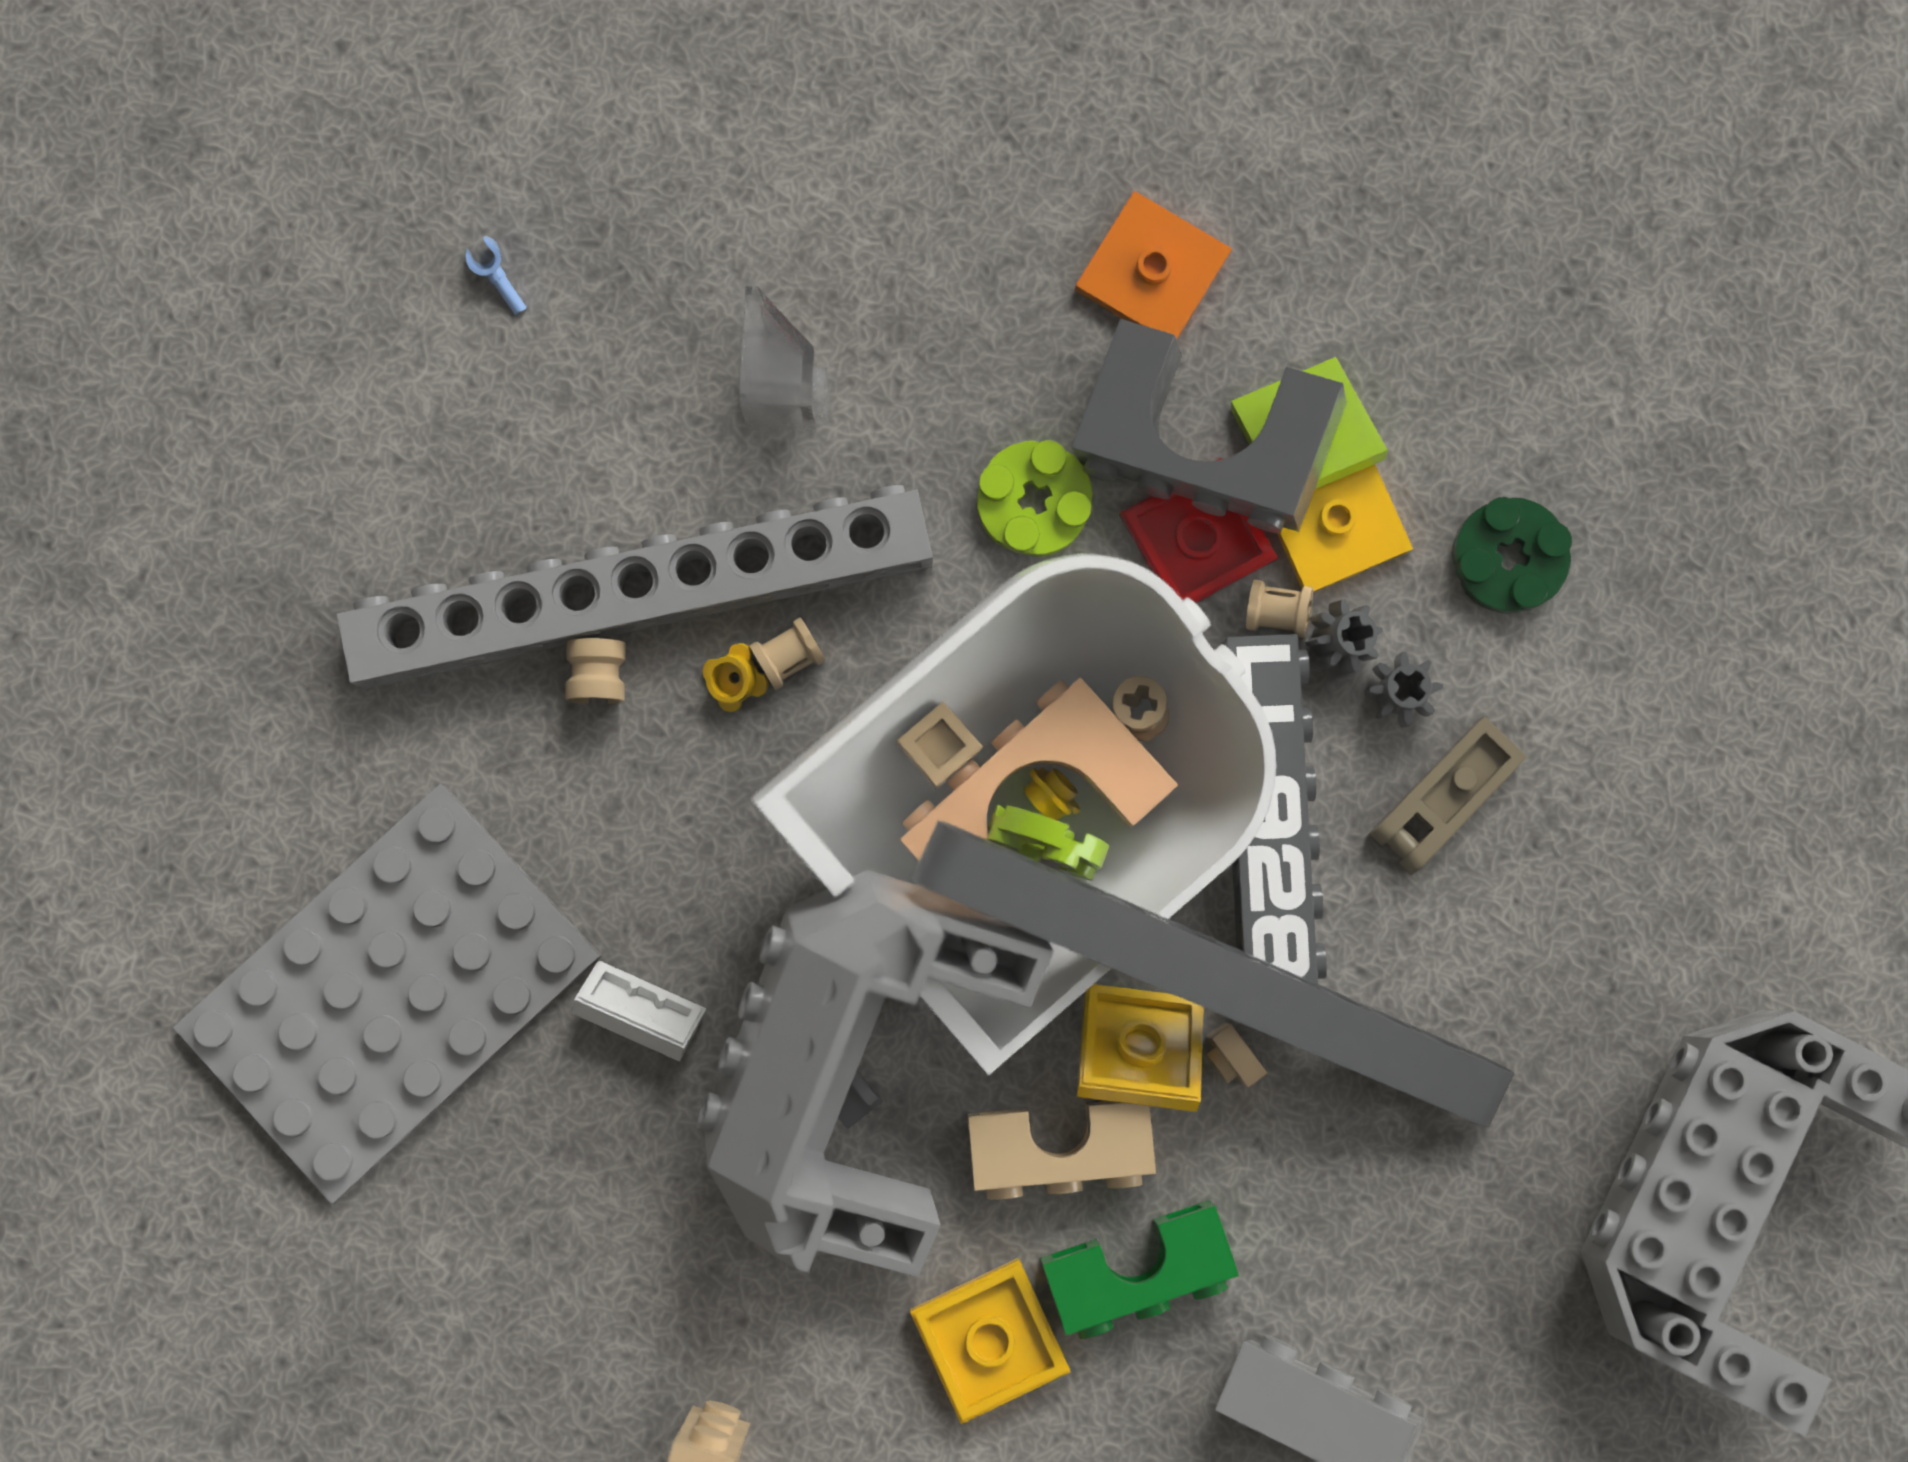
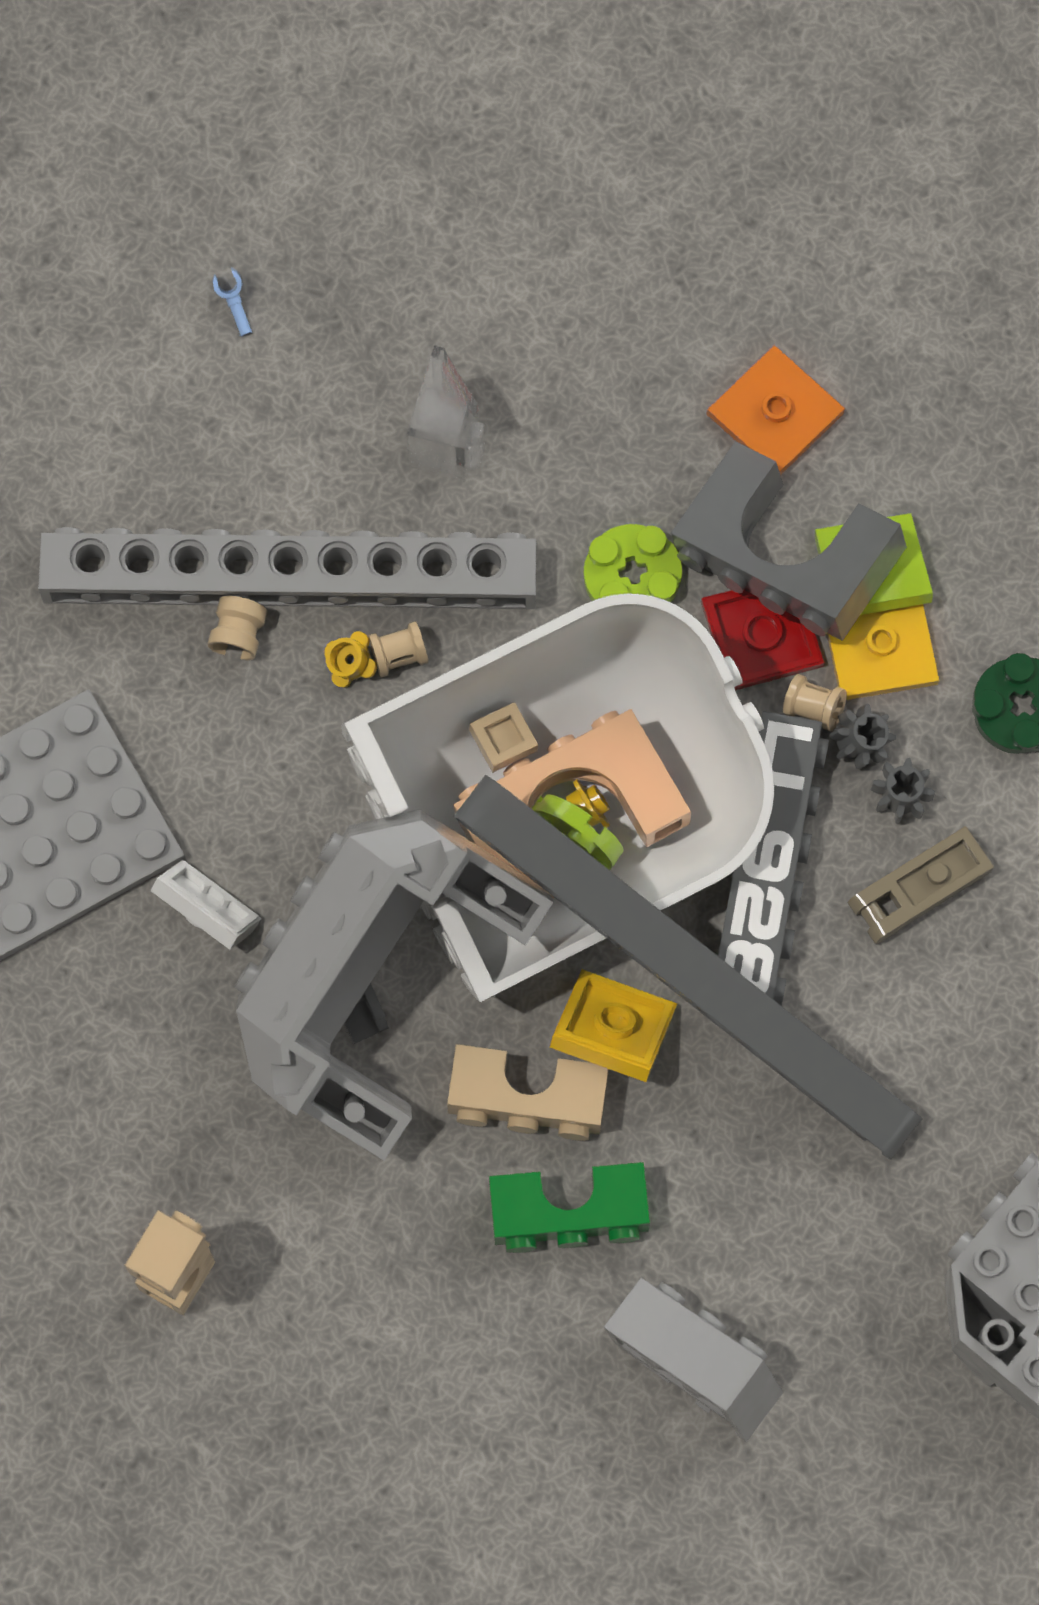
camera: 20 degrees right, 10 degrees down
yellow plate [910,1257,1071,1424] -> none
tan bush [1113,676,1169,741] -> none
tan plate [1206,1023,1267,1088] -> none

